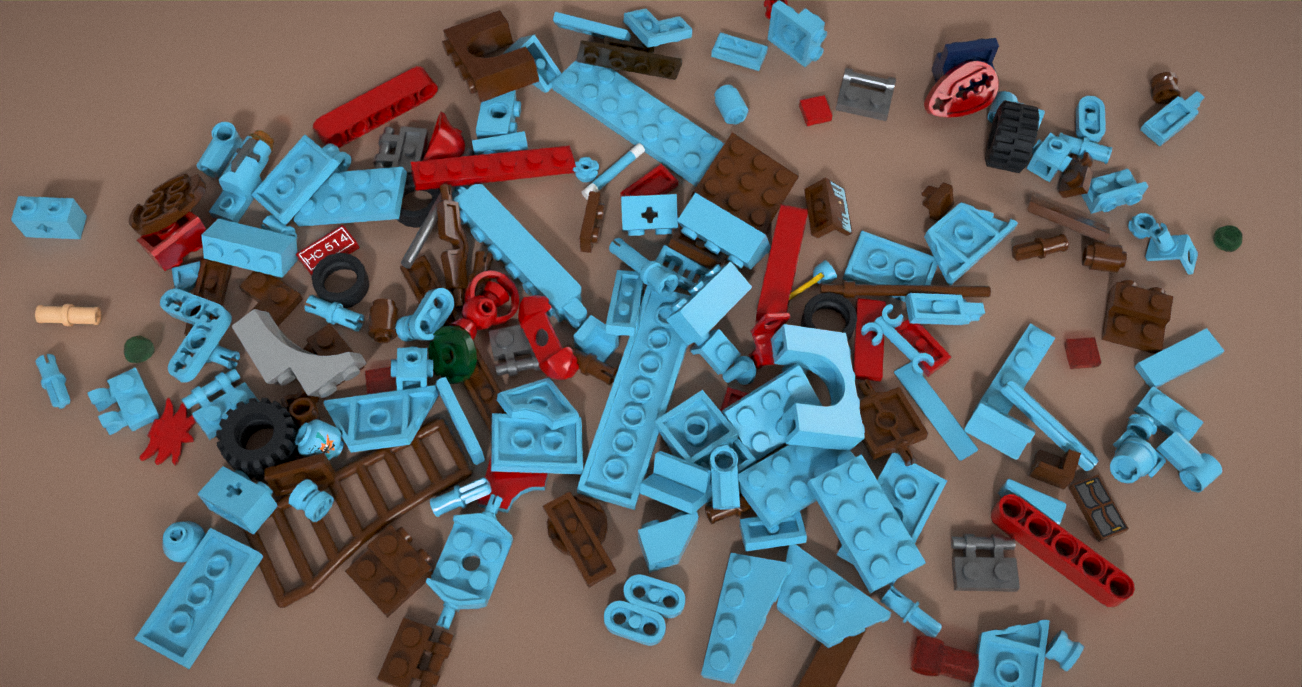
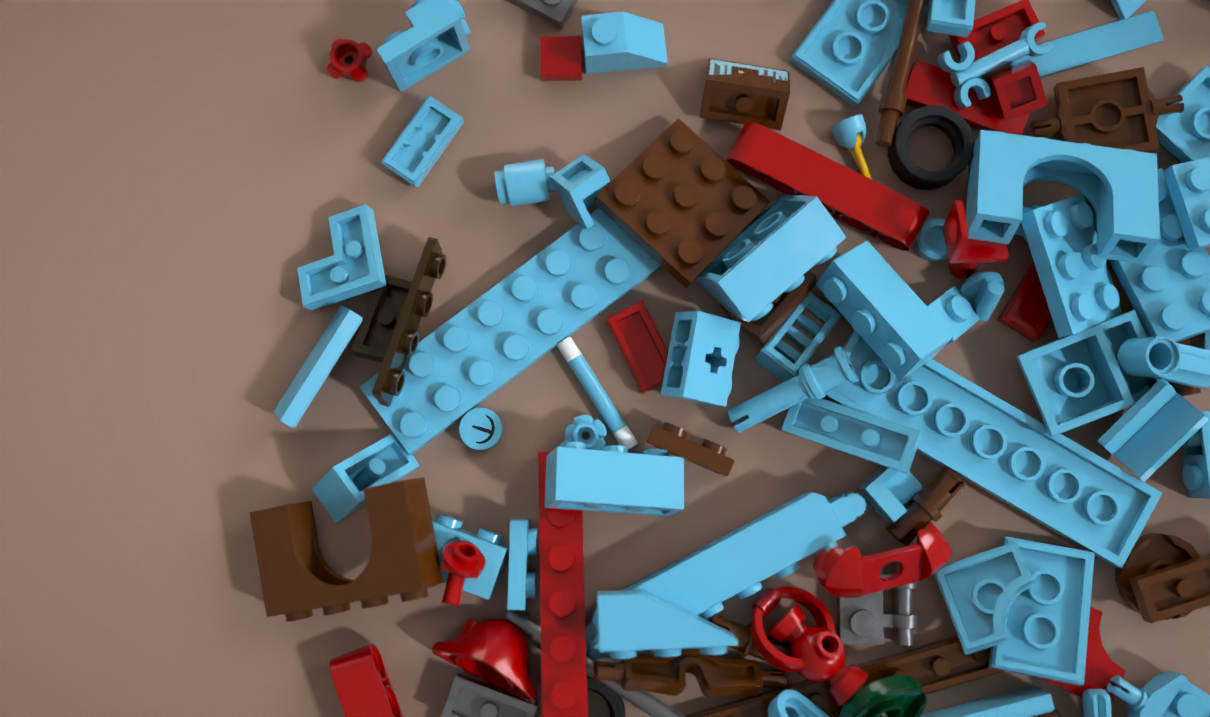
camera: 75 degrees left, 20 degrees up
none -> red plate [441,541,486,606]
none -> medium azure tile [459,408,503,450]
none -> medium azure brick [545,442,684,517]
none -> medium azure panel [550,154,610,229]
none -> medium azure slope [581,12,668,74]
none -> medium azure slope [597,589,738,659]
none -> red panel [988,60,1048,120]

